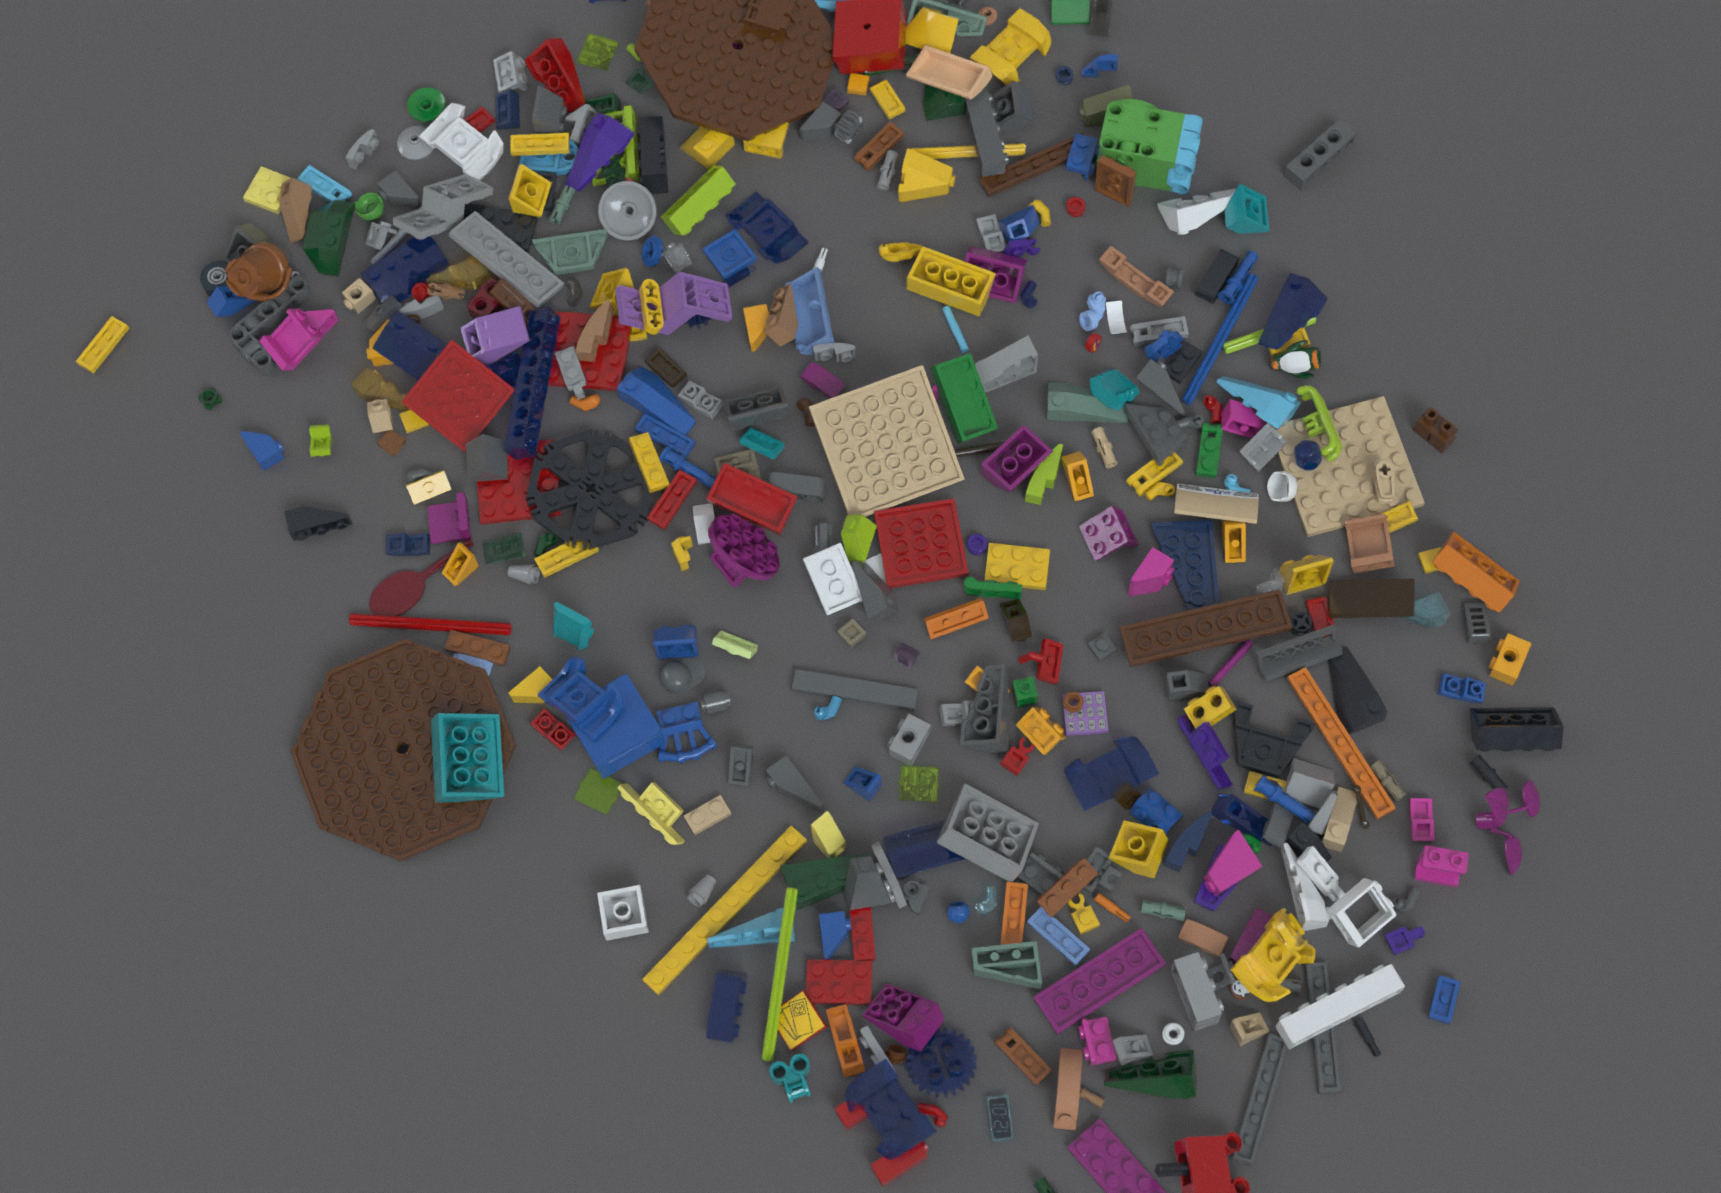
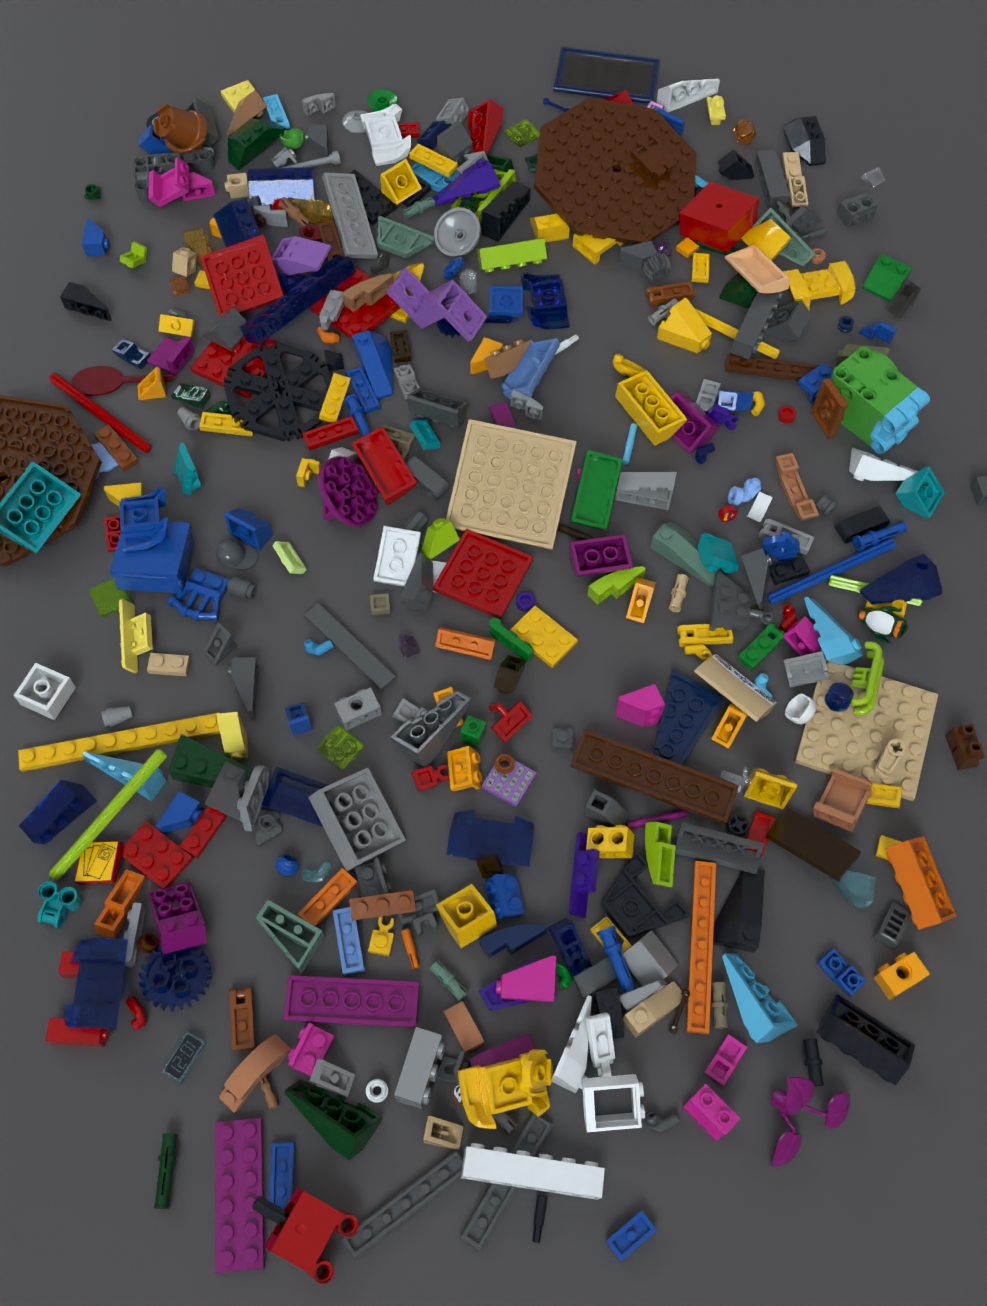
camera: 30 degrees right, 5 degrees down
yellow plate [76,316,130,374] -> none
light grey bracket [393,174,493,239] -> none
yellow beam [639,279,664,334] -> none
bracket [1079,506,1139,561] -> none
dark purple plate [1384,926,1426,956] -> none
none -> blue tile [269,1142,295,1209]
none -> black slope [324,350,344,371]
none -> lime slope [645,822,676,888]
none -> medium azure wedge [722,953,798,1043]

